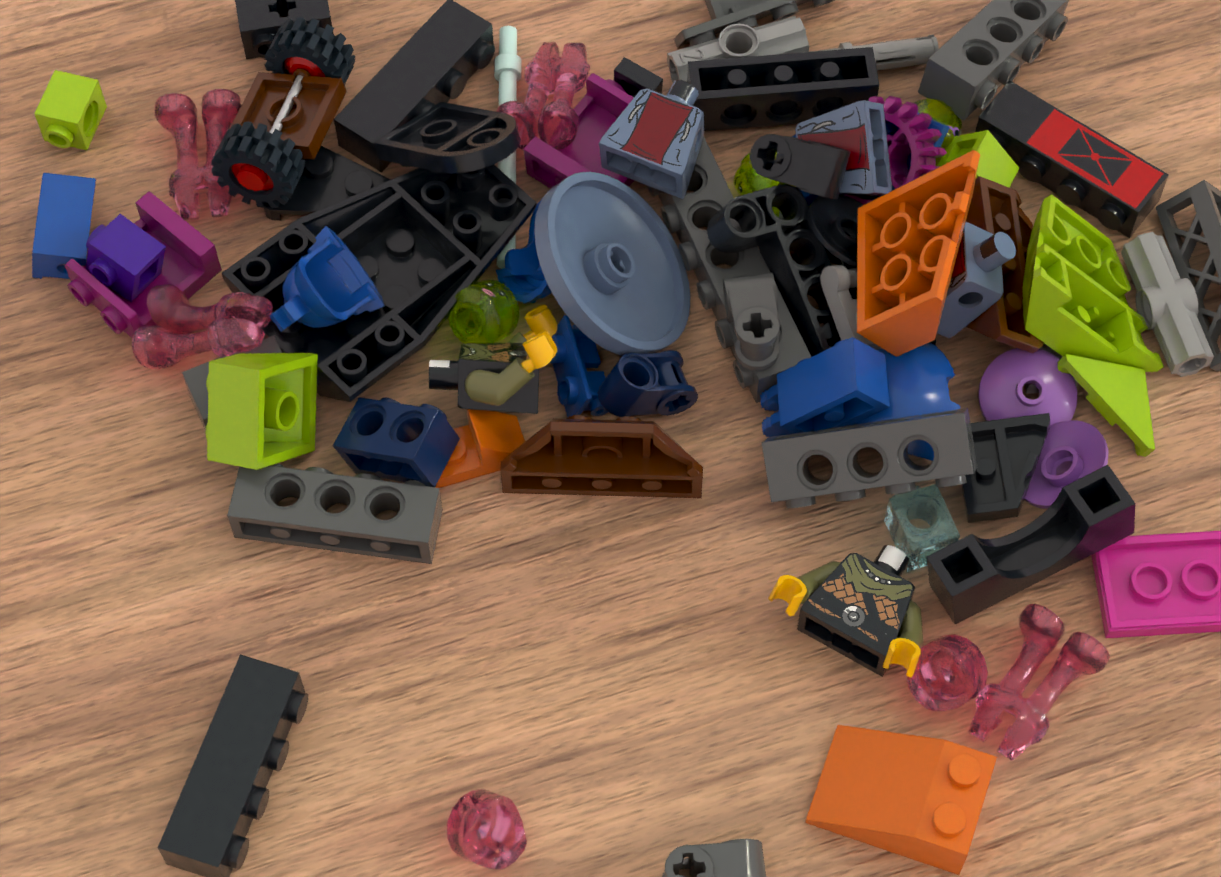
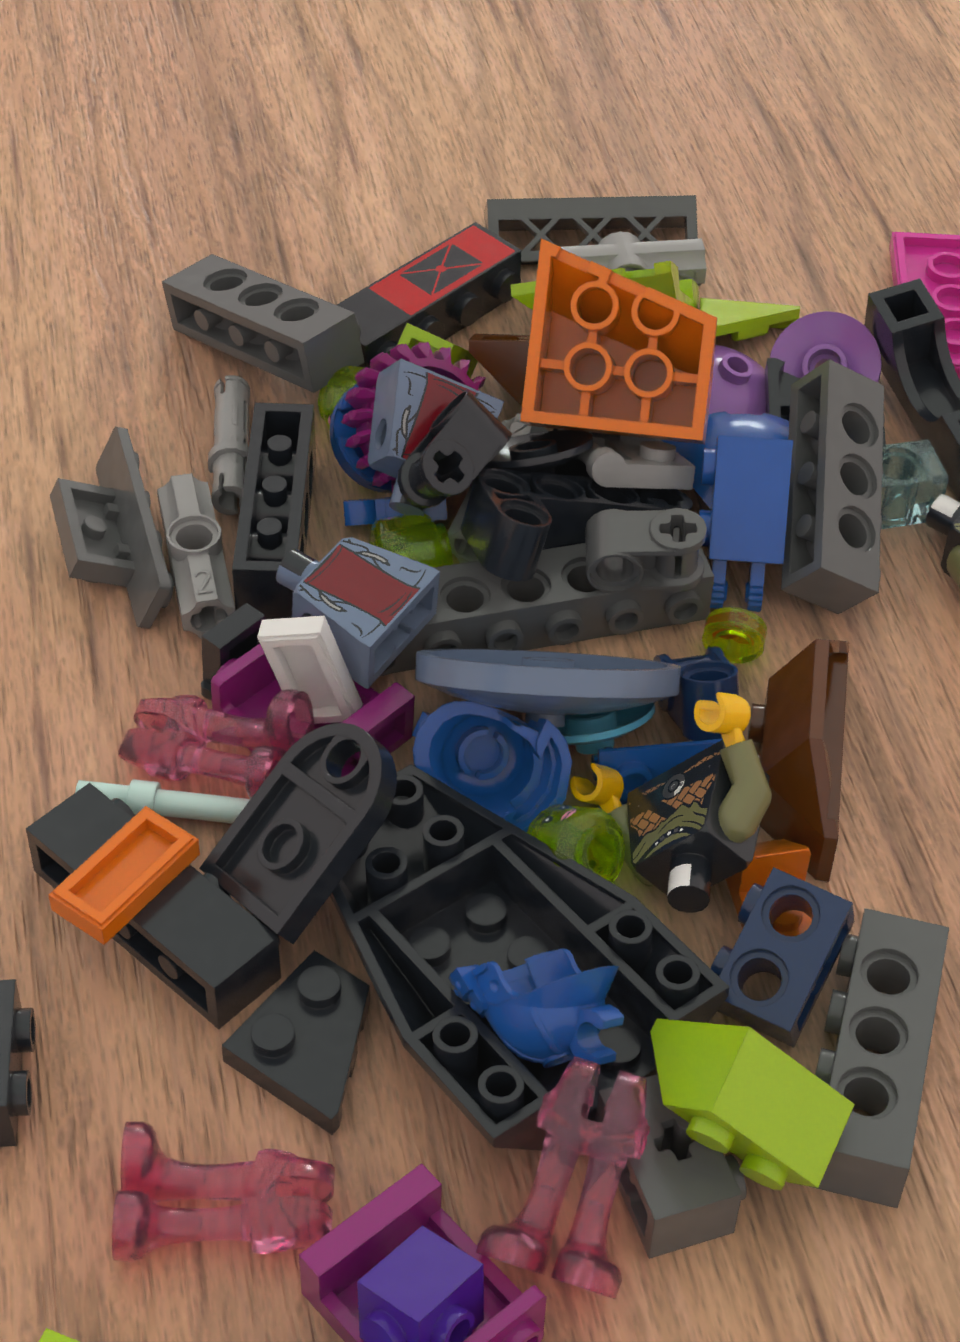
camera: 85 degrees left, 15 degrees down
plate [211,17,355,208] -> none
none -> orange tile [49,806,200,945]
none -> white tile [257,616,363,724]
none -> clear neon green tile [702,607,767,663]

